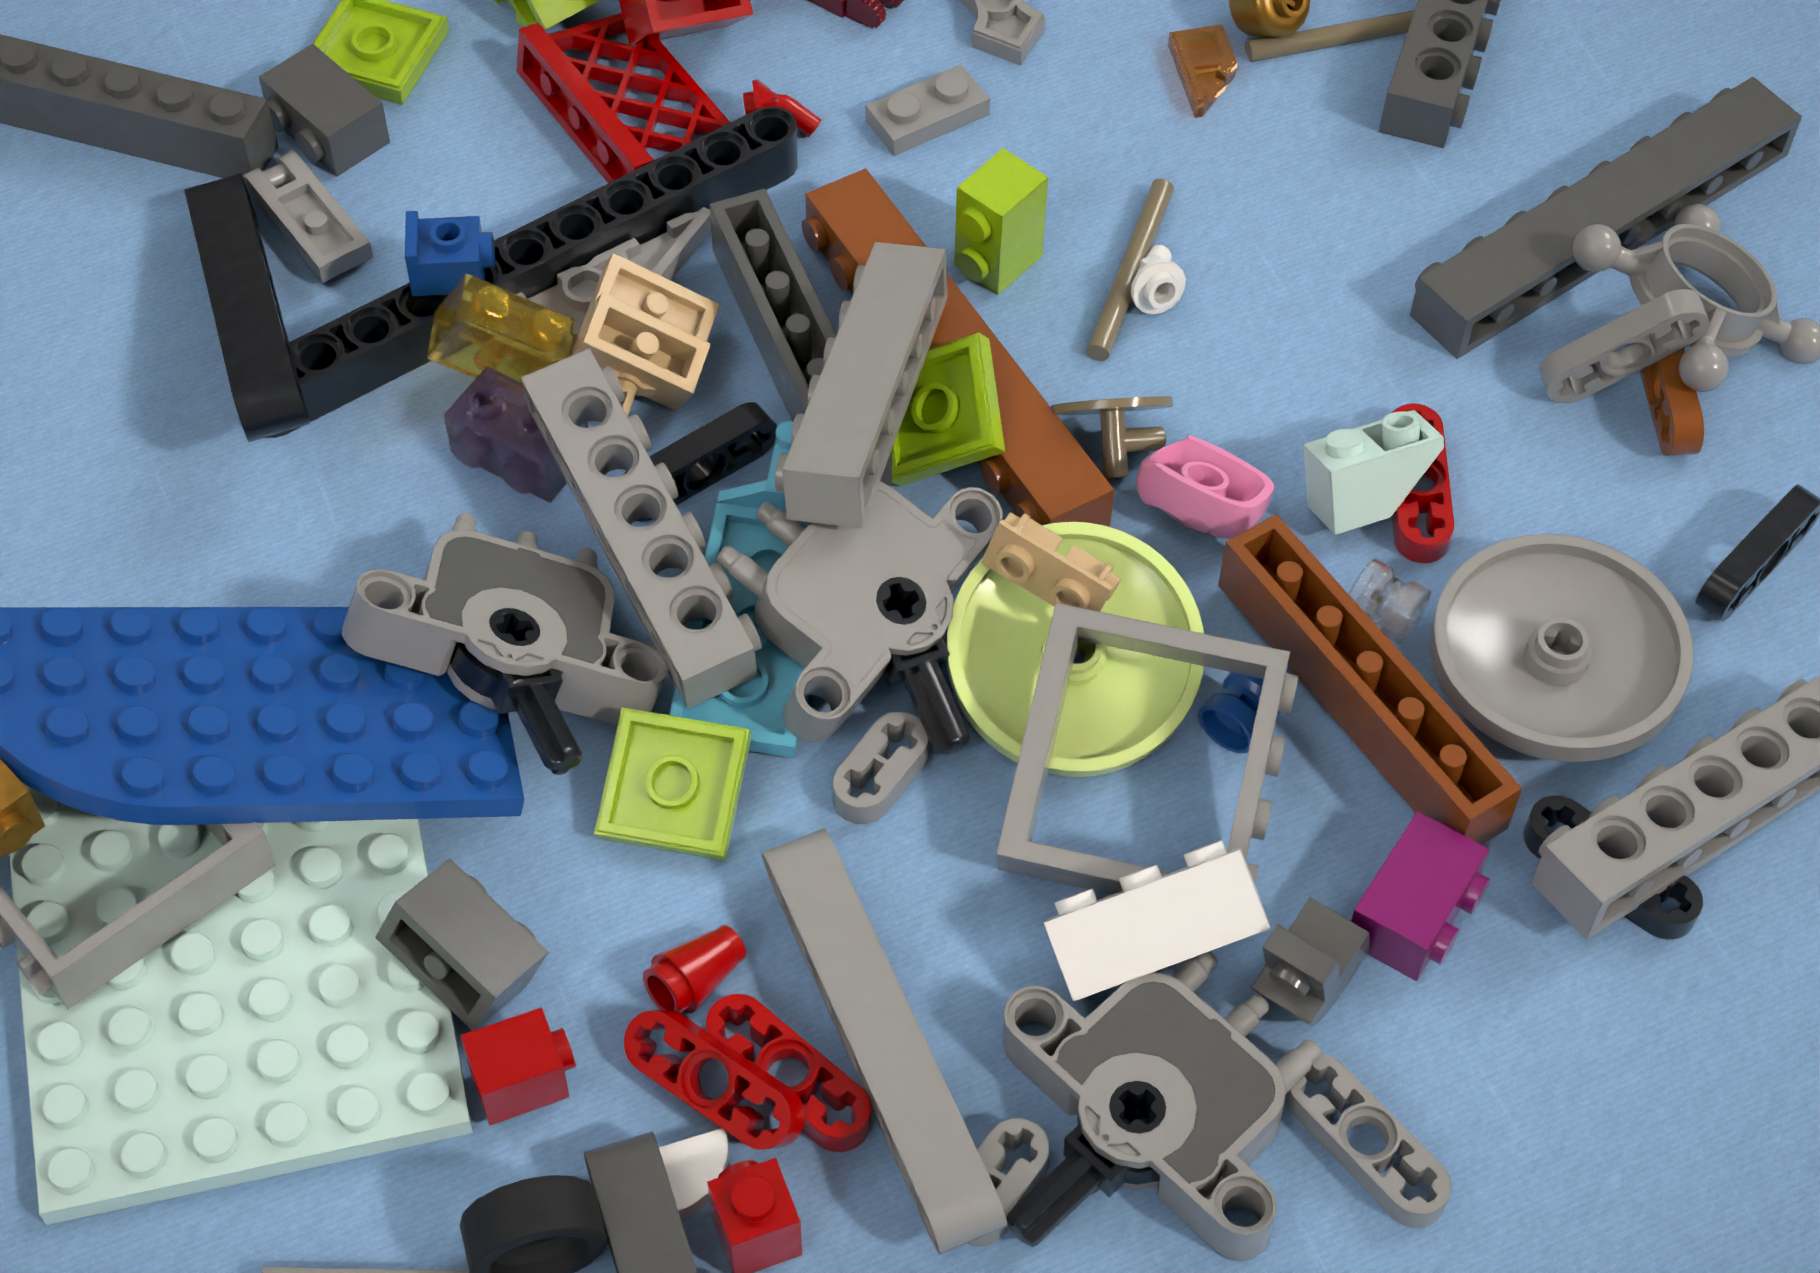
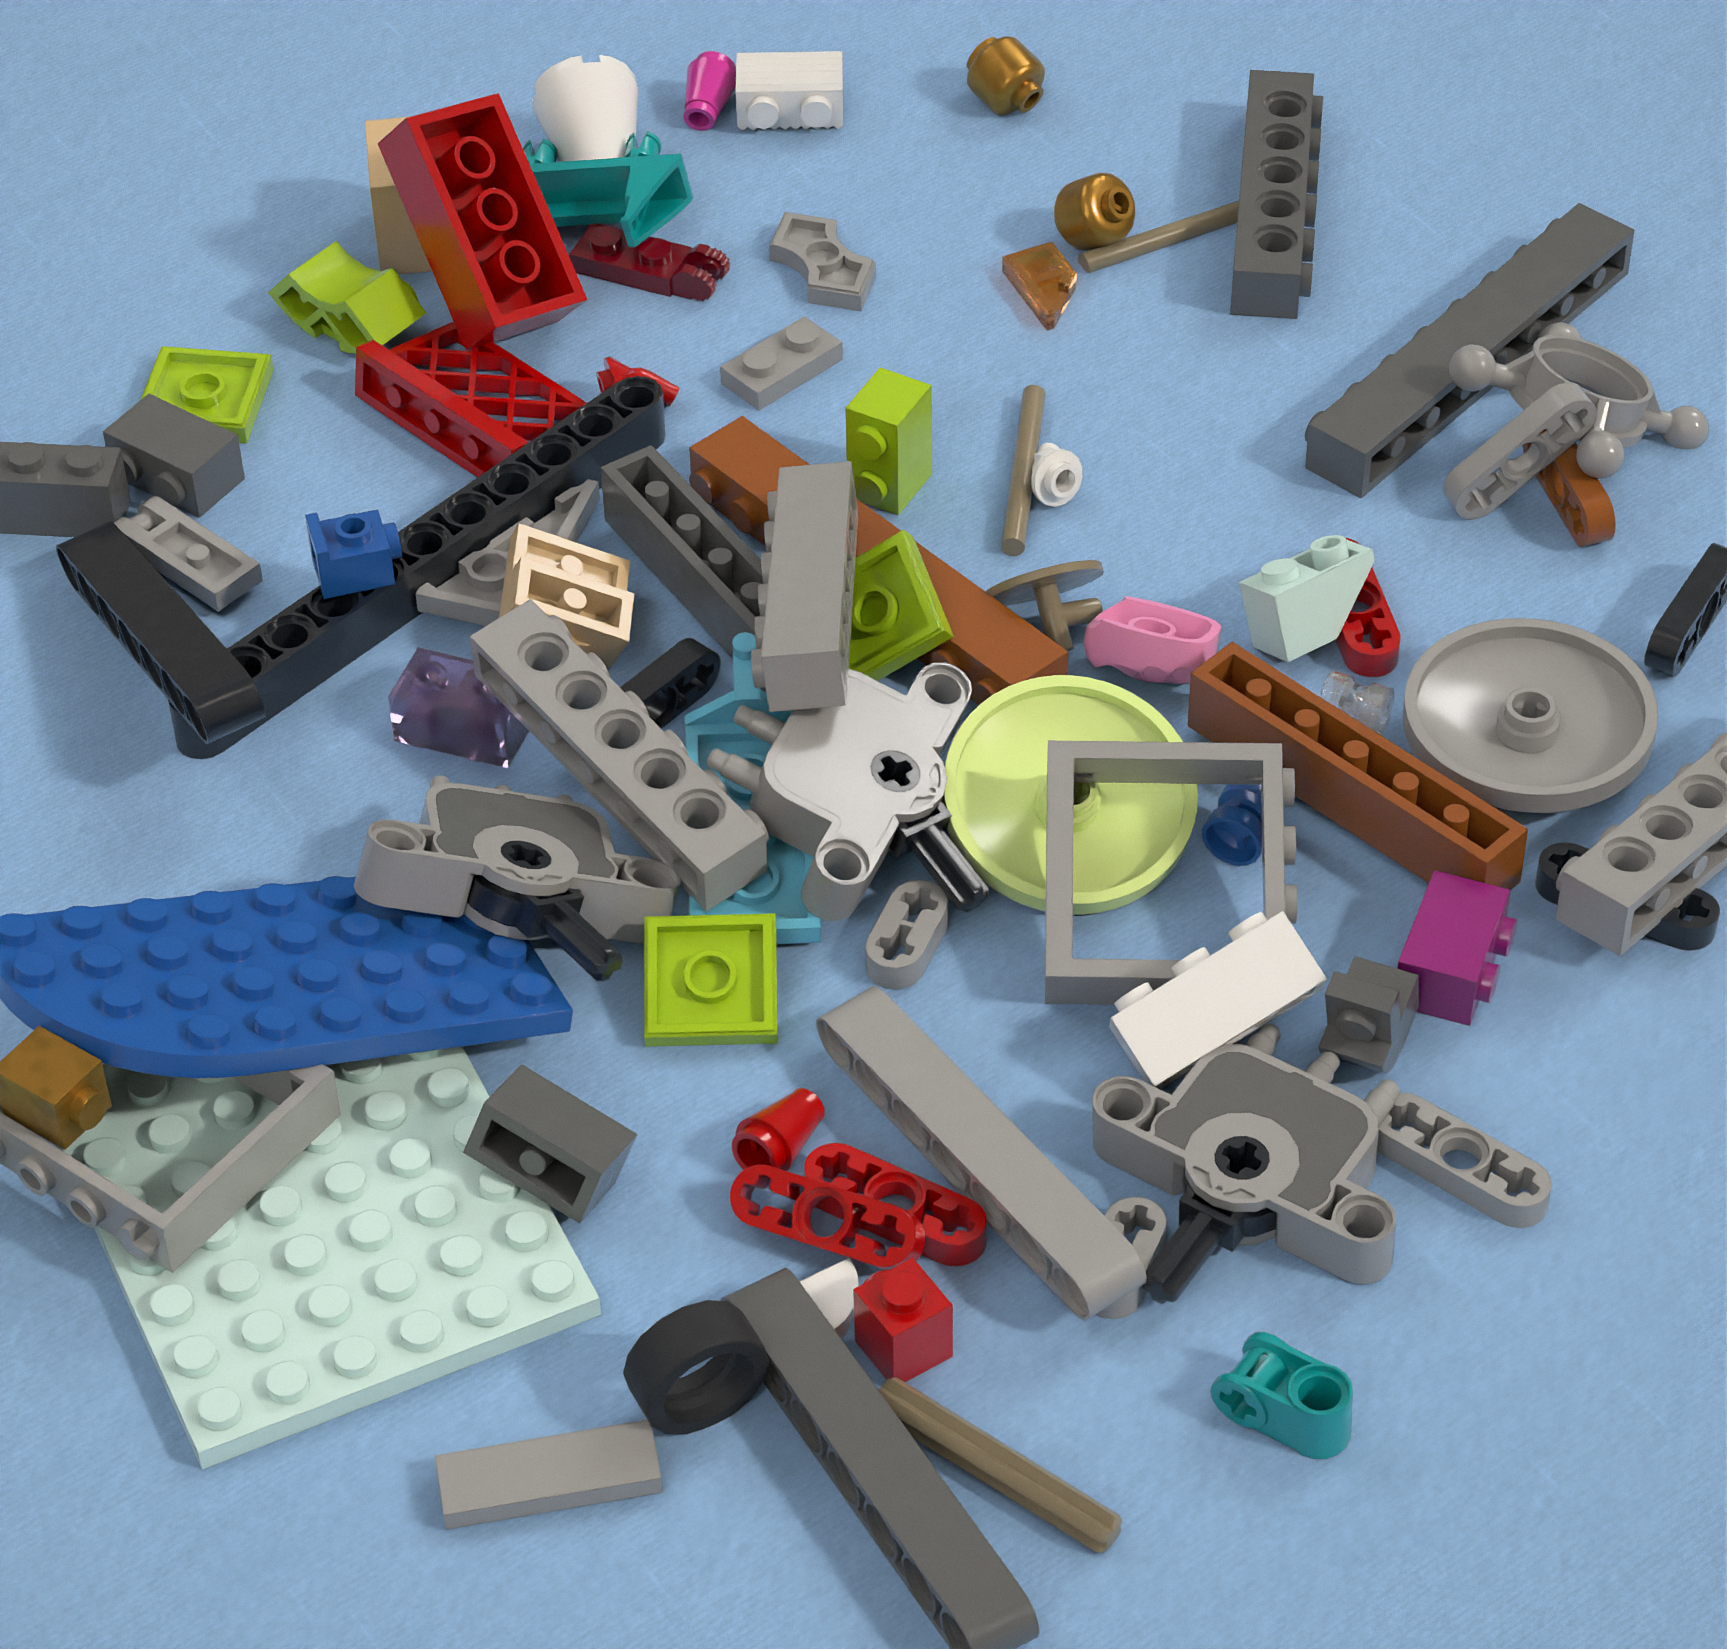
camera: 10 degrees left, 10 degrees down
clear yellow brick [427,273,575,399] -> none
red brick [460,1007,576,1126] -> none
tan hinge [981,512,1121,612] -> none

